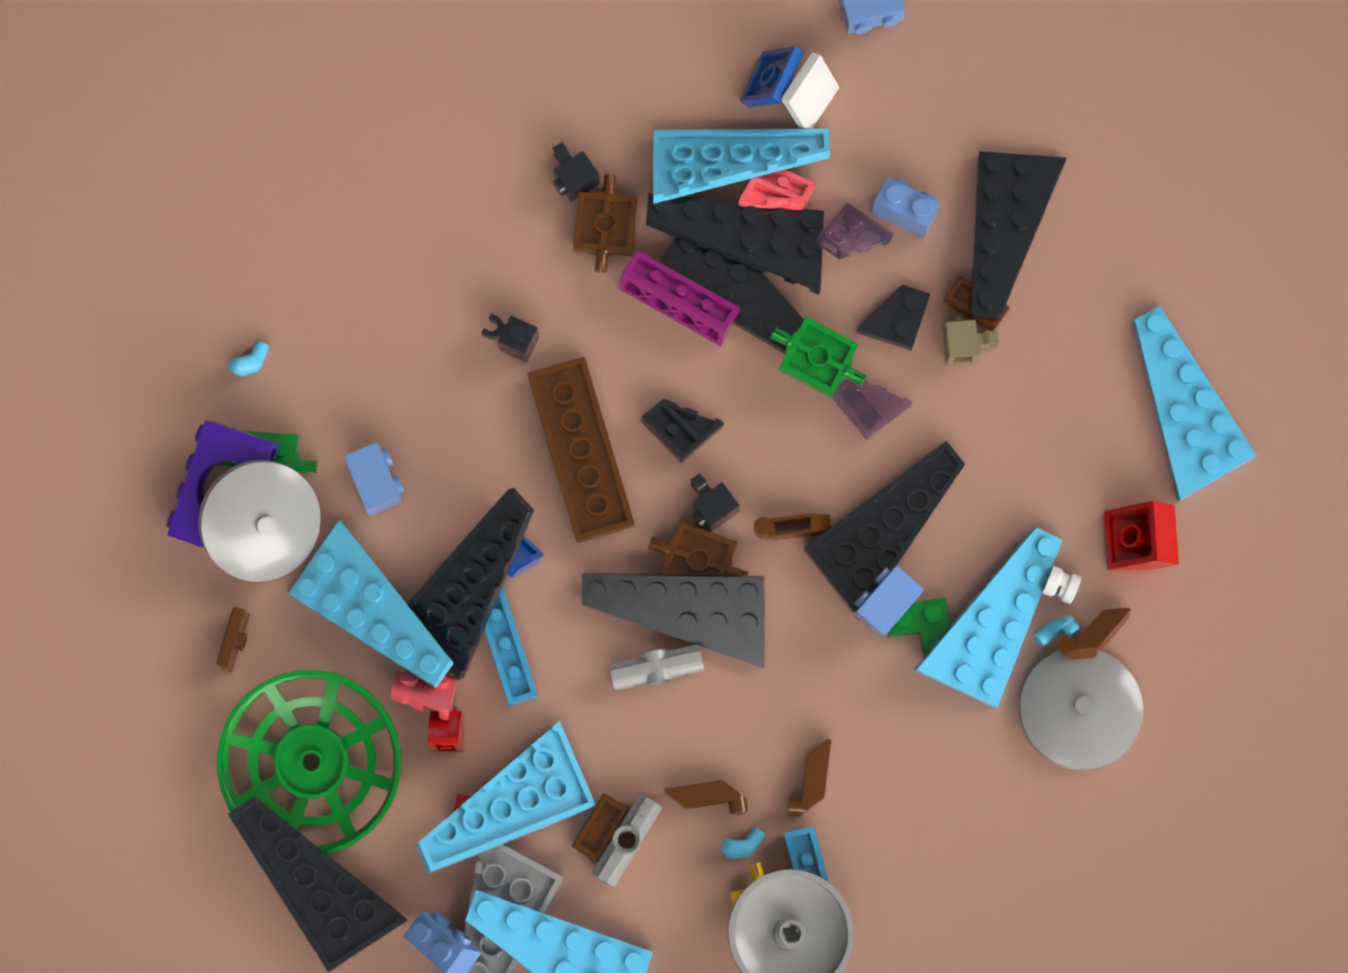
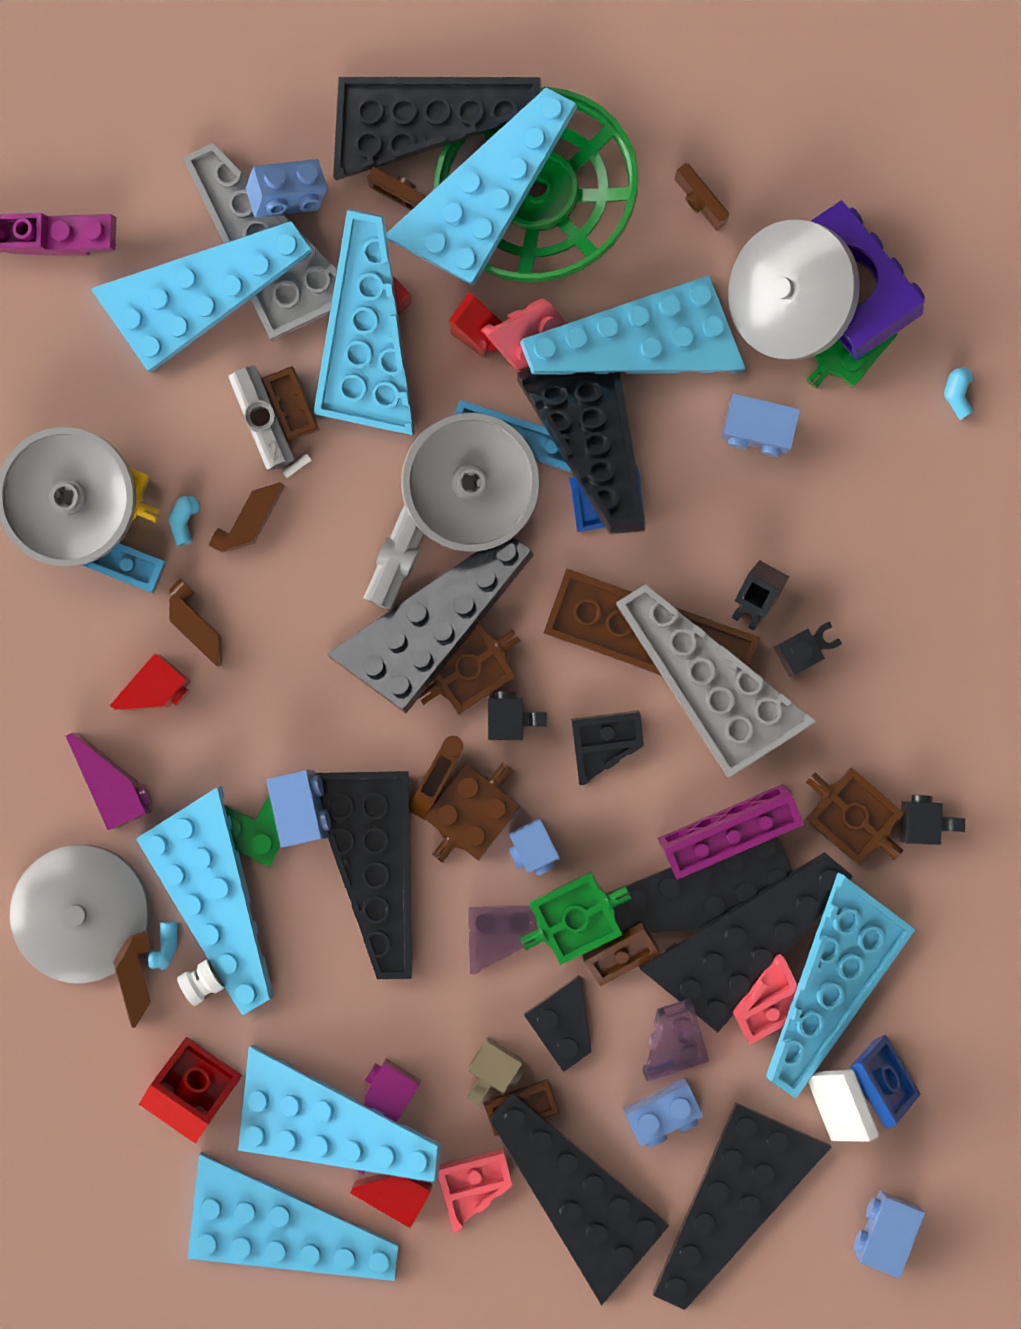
camera: 125 degrees right, 10 degrees up
none -> magenta slope [66,733,152,830]
none -> red slope [110,653,191,711]
none -> medium azure wing [238,1045,442,1182]
none -> white piece [282,454,312,478]
none -> red slope [350,1174,432,1228]
none -> magenta slope [358,1058,421,1175]
none -> reddish brown plate [367,166,427,210]
none -> medium azure wing [386,88,577,287]
none -> light grey dish [401,413,539,551]
none -> reddish brown plate [424,762,521,863]
none -> coral wing [439,1148,513,1232]
none -> medium blue brick [509,818,559,876]
none -> reddish brown plate [582,922,660,986]
none -> light grey wing [615,584,816,778]
none -> black wing [652,1102,832,1310]
none -> black brick [732,560,790,630]

